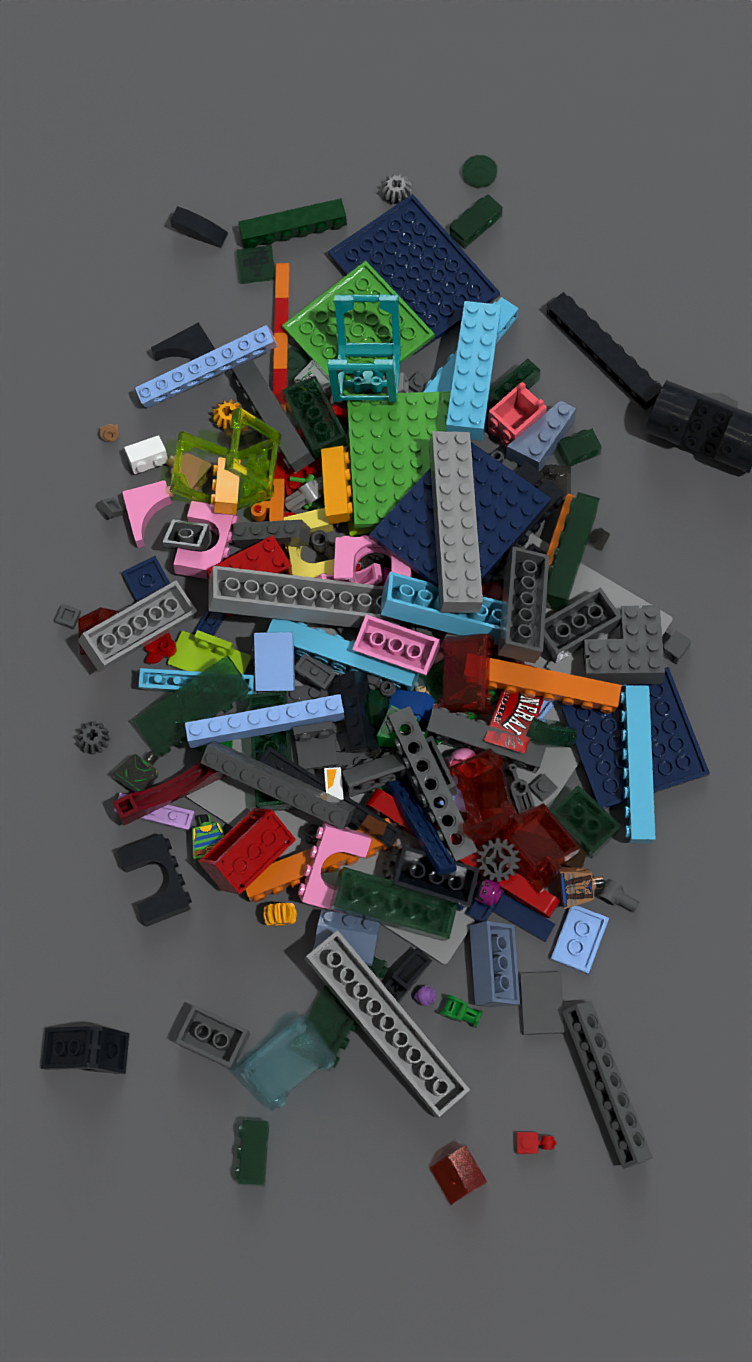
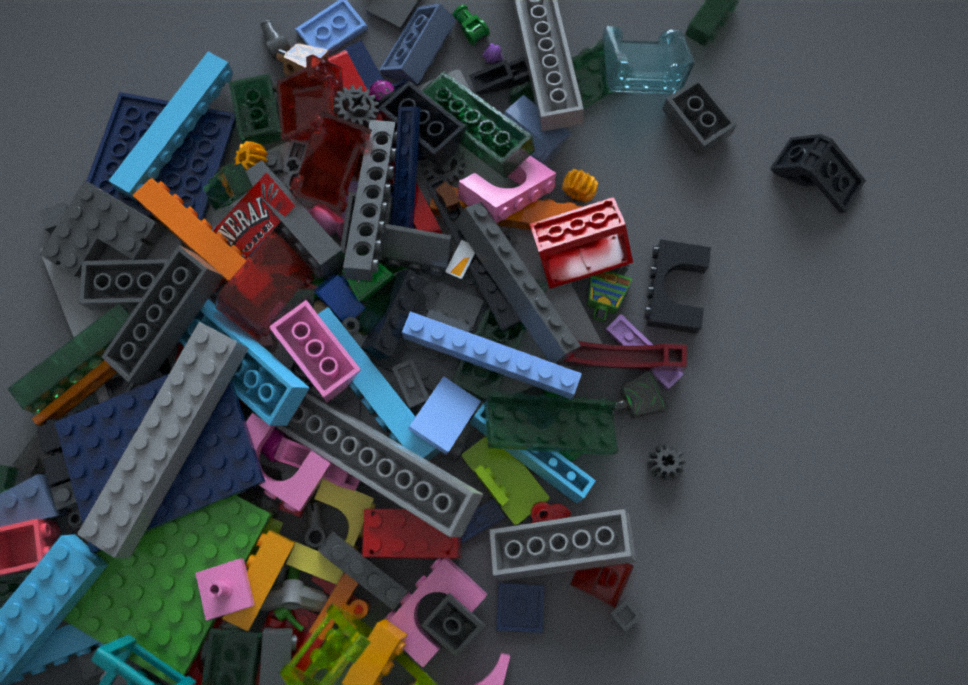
camera: 155 degrees left, 5 degrees up
none -> dark grey plate [50,481,77,511]
none -> bright pink tile [195,558,255,621]
none -> light orange gear [234,141,268,174]

